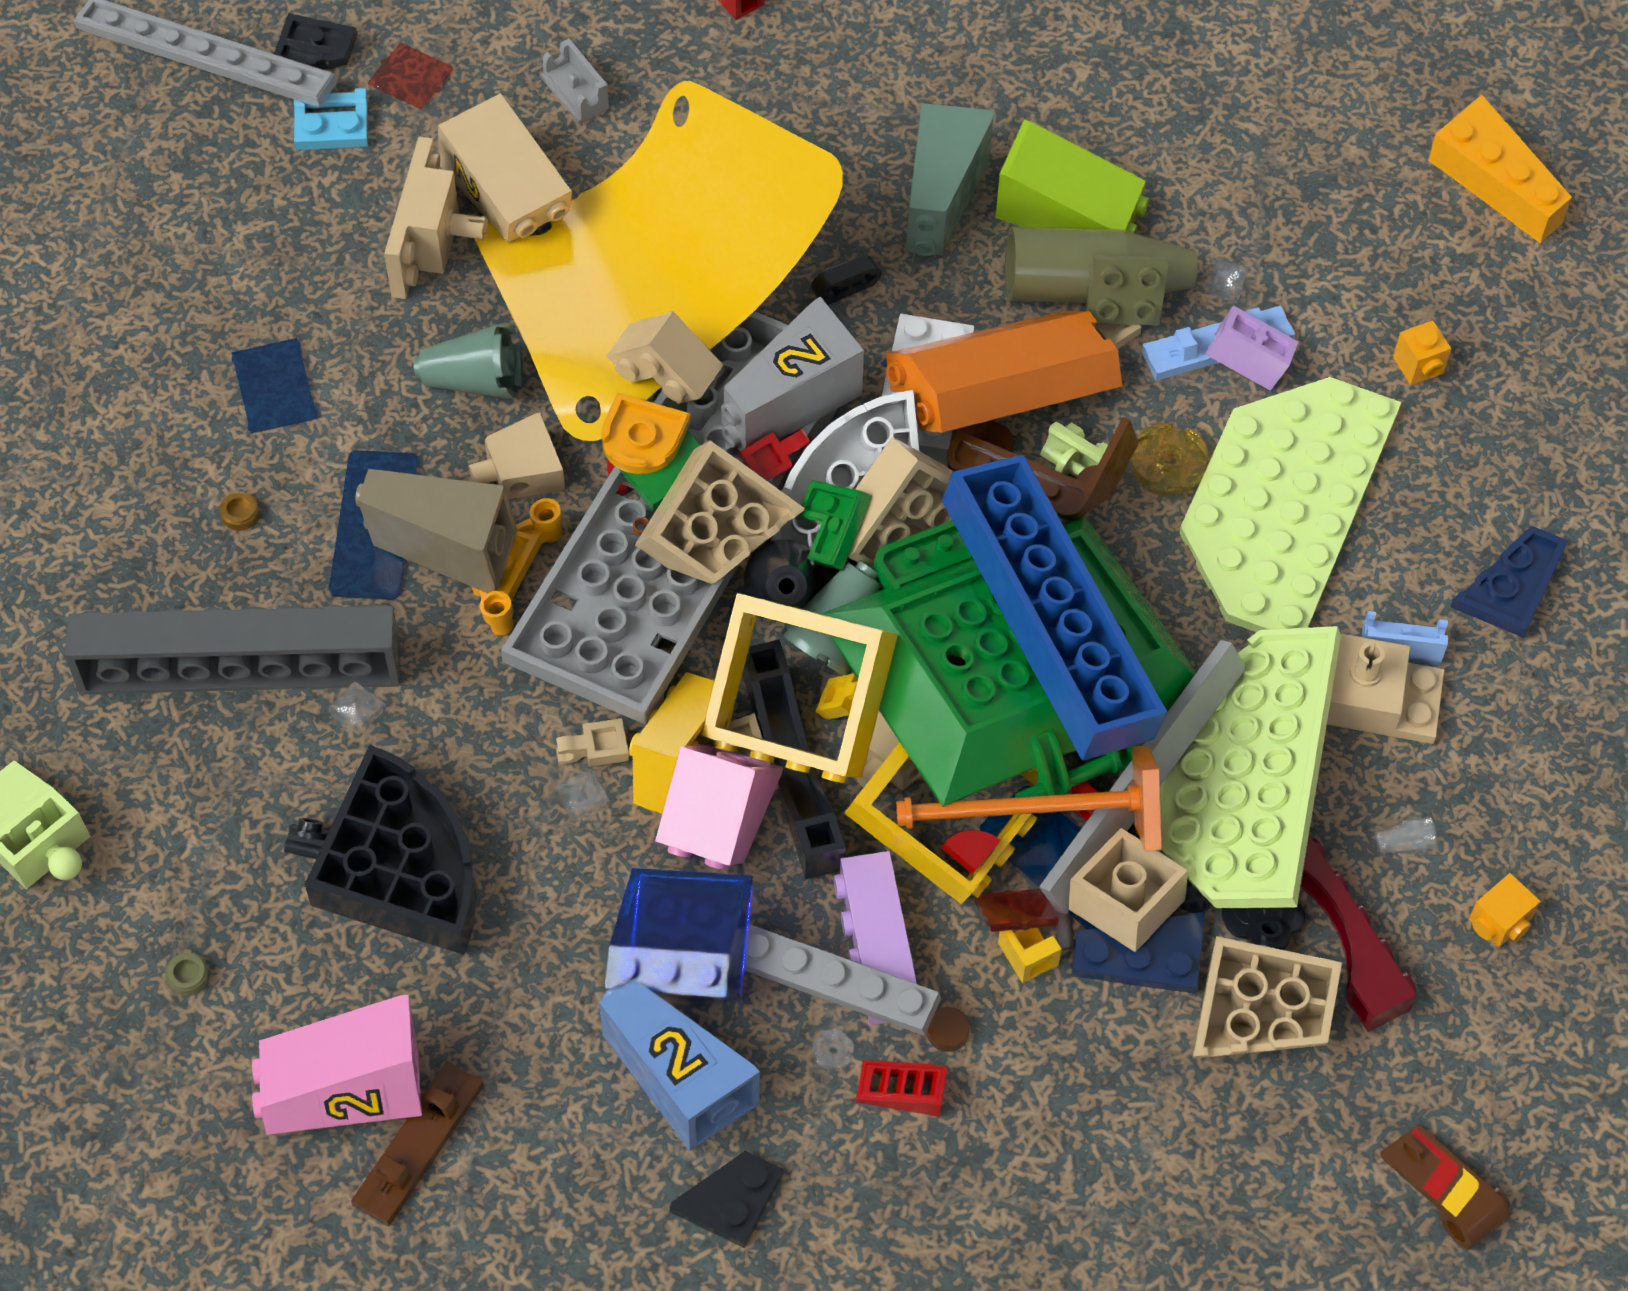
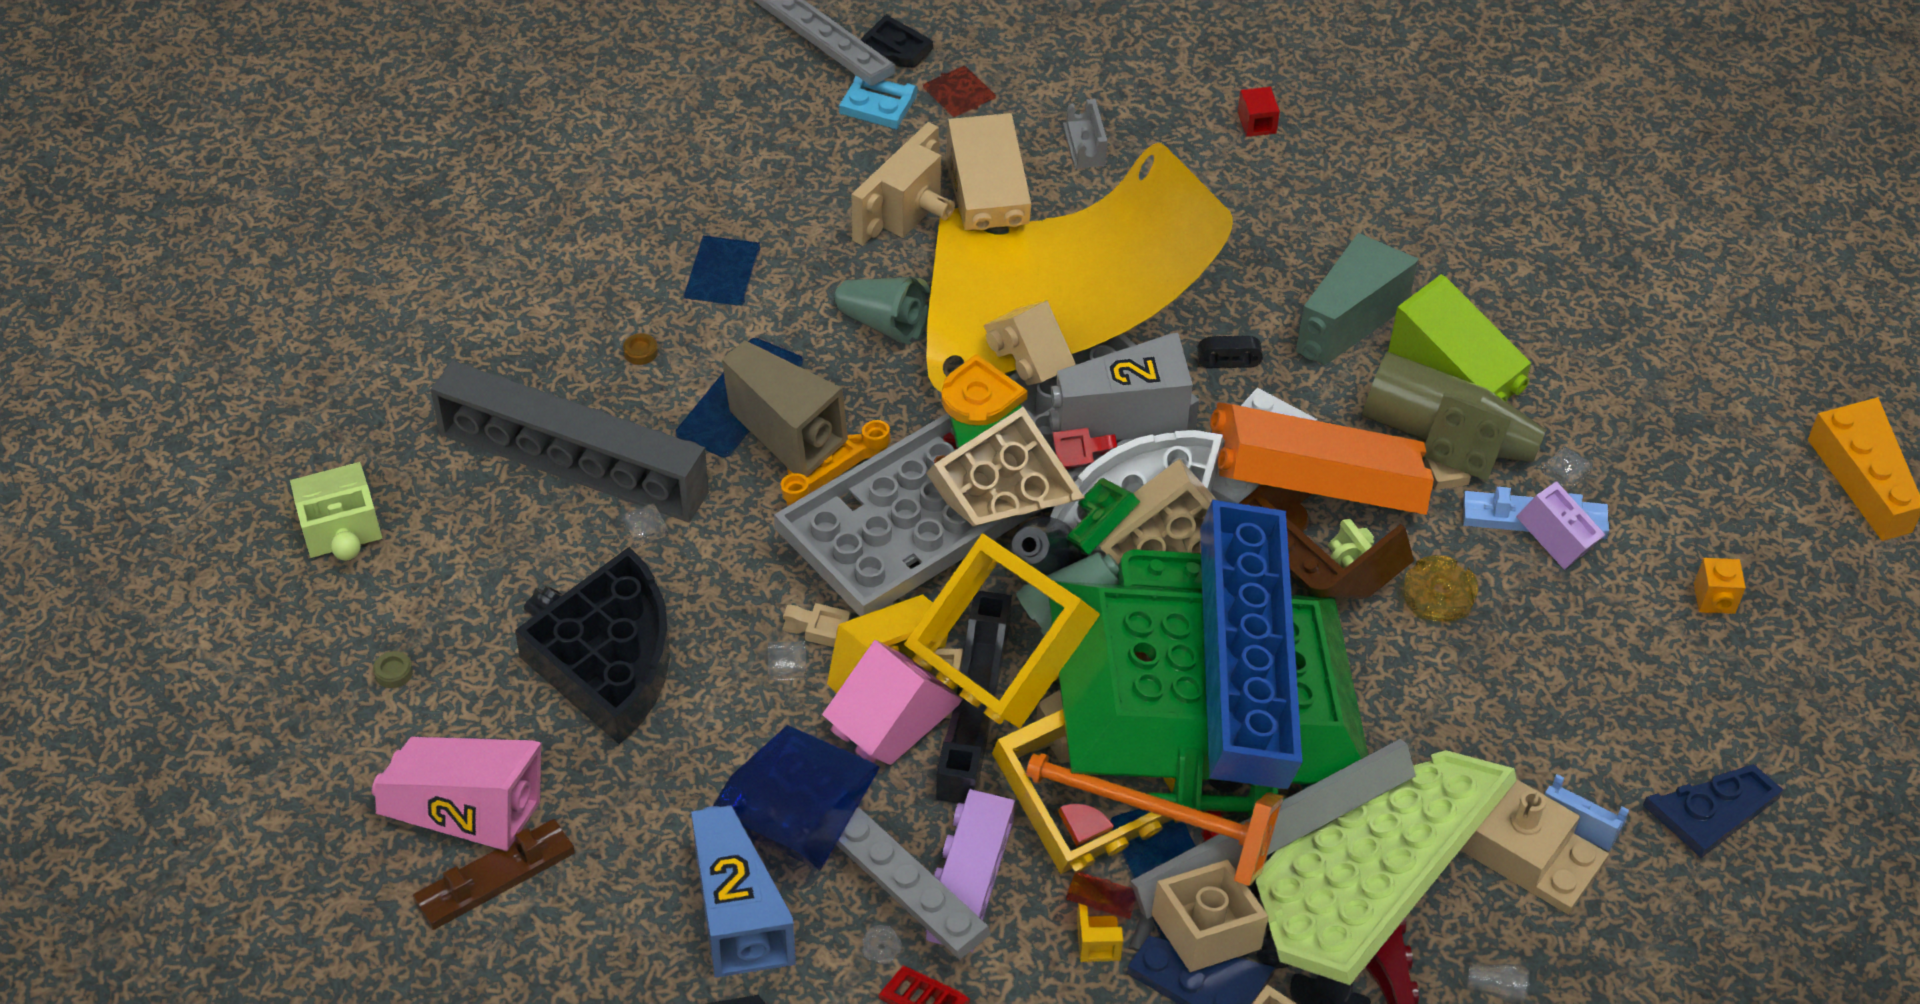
camera: 25 degrees right, 10 degrees down
tan torso [468,412,565,499] -> none
reddish brown tile [927,1007,970,1052] -> none
yellowish green plate [1180,377,1402,632] -> none

